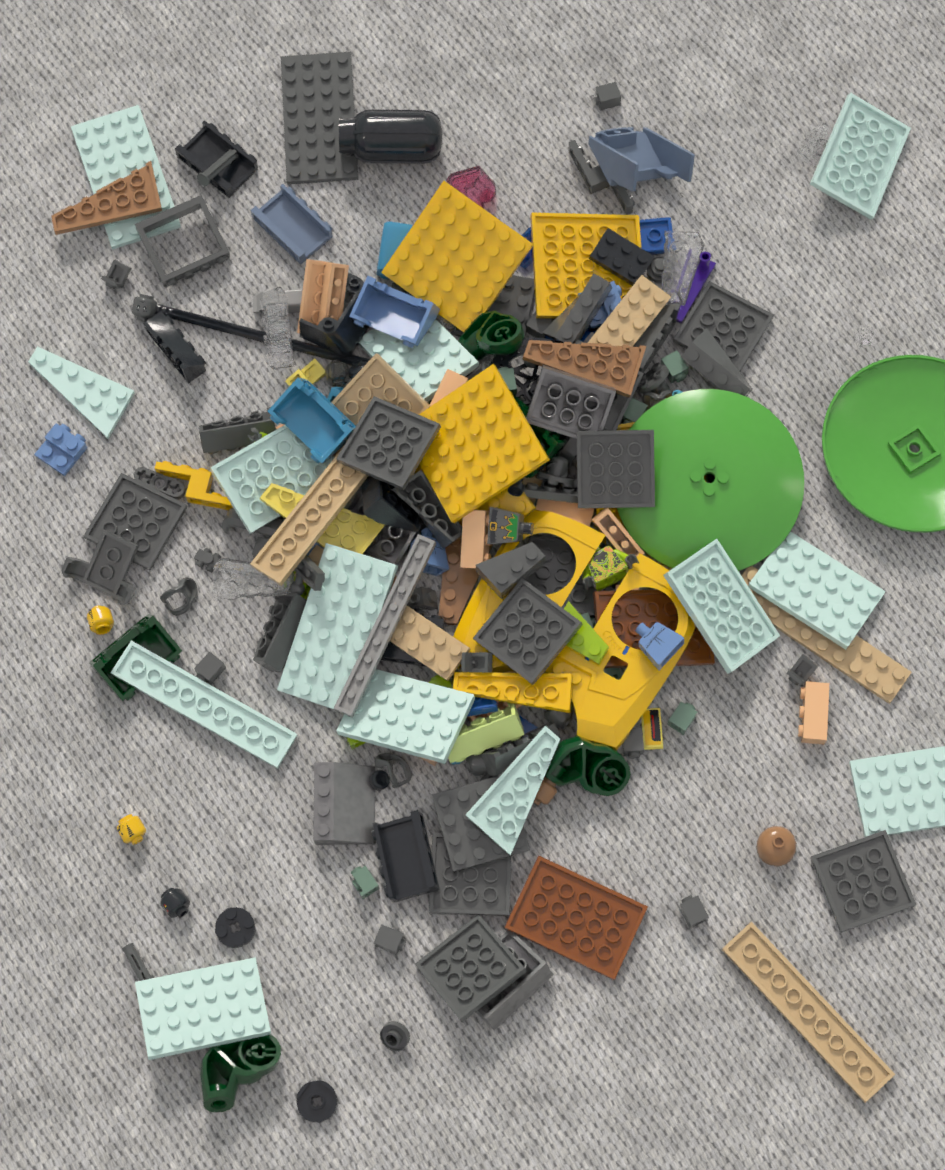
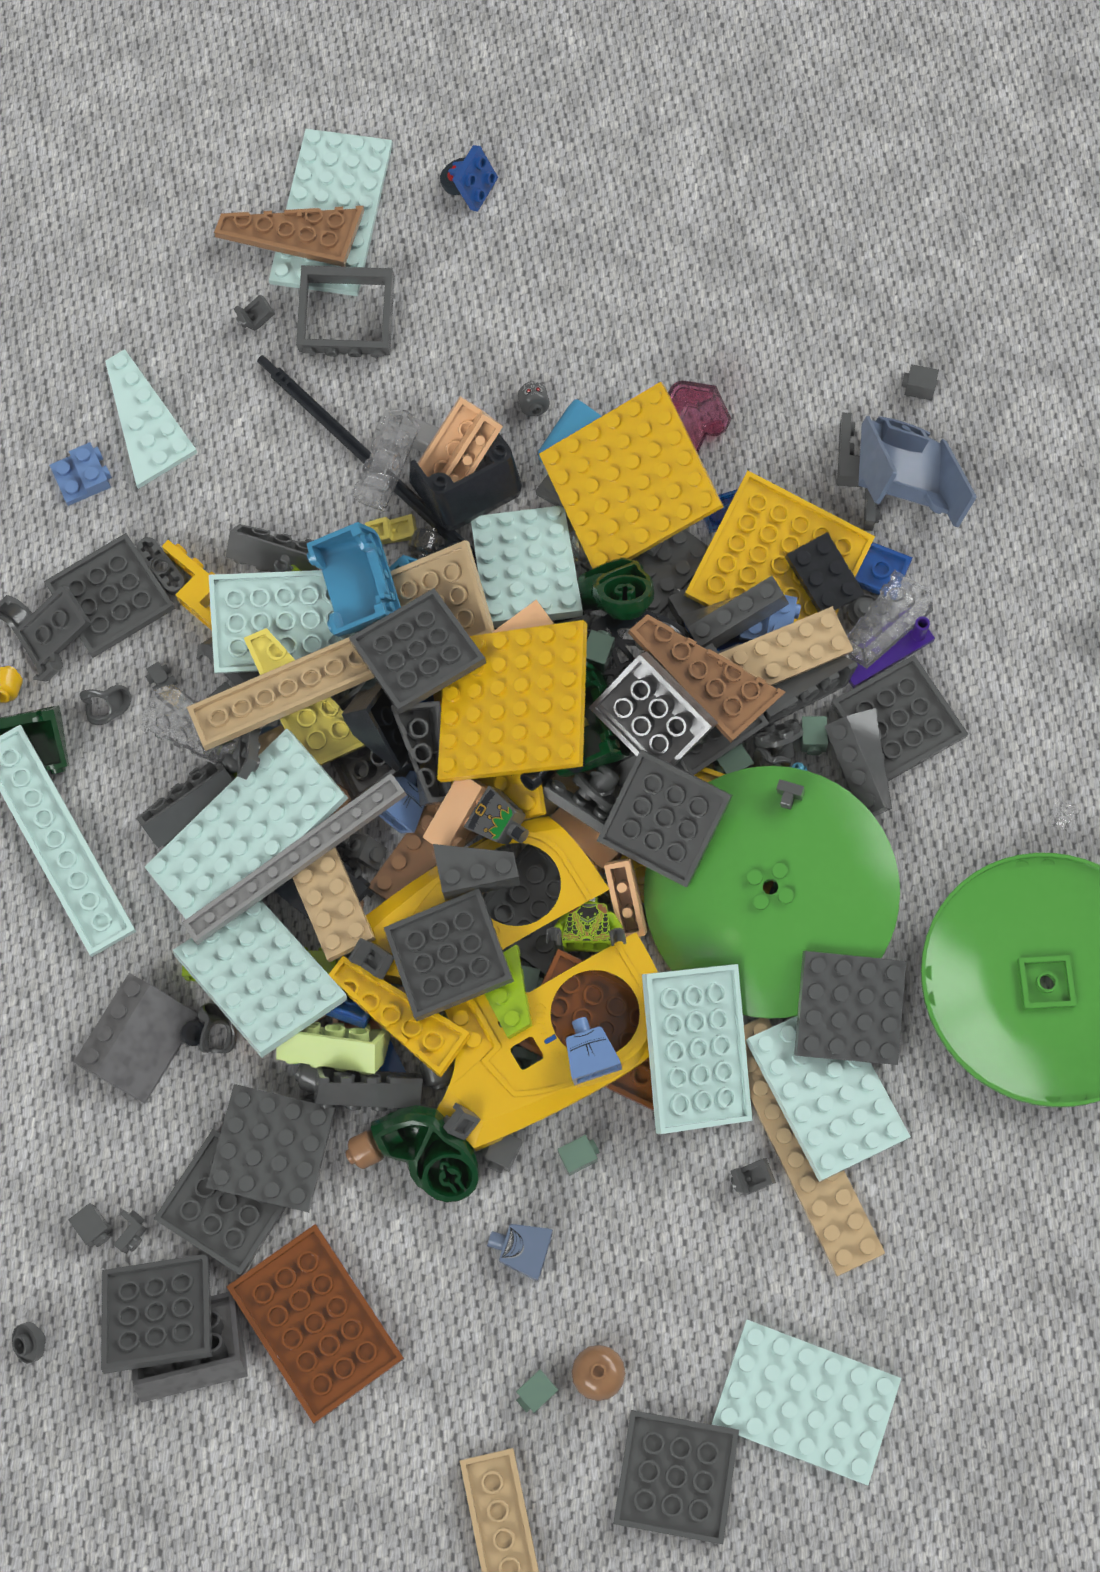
camera: 30 degrees right, 0 degrees up
dark grey head [132,294,157,322] -> none
black wedge [143,311,206,384] -> none
black panel [175,120,258,198] -> none
dark grey brick [194,651,226,685] -> none
dark grey axle [197,149,238,186] -> none
sand blue panel [250,184,333,265] -> none
dark grey plate [281,51,359,185] -> none
black piece [339,109,443,164] -> none
medium blue windscreen [350,276,440,348] -> none
sand green brick [351,865,380,899] -> none
black panel [372,810,440,903] -> none
light aqua wing [465,726,560,855] -> none
slope [641,708,663,750] -> none
dark grey brick [679,895,709,929] -> none
light nougat brick [798,681,830,745] -> none
none -> dark grey bracket [113,1210,147,1254]
none -> blue plate [440,145,498,212]
none -> dark grey tile [443,1103,481,1140]
none -> sand blue torso [487,1224,553,1282]
none -> sand green brick [516,1369,559,1413]
none -> dark grey head [518,381,550,416]
none -> dark grey tile [776,779,805,810]
none -> dark grey plate [794,951,906,1065]

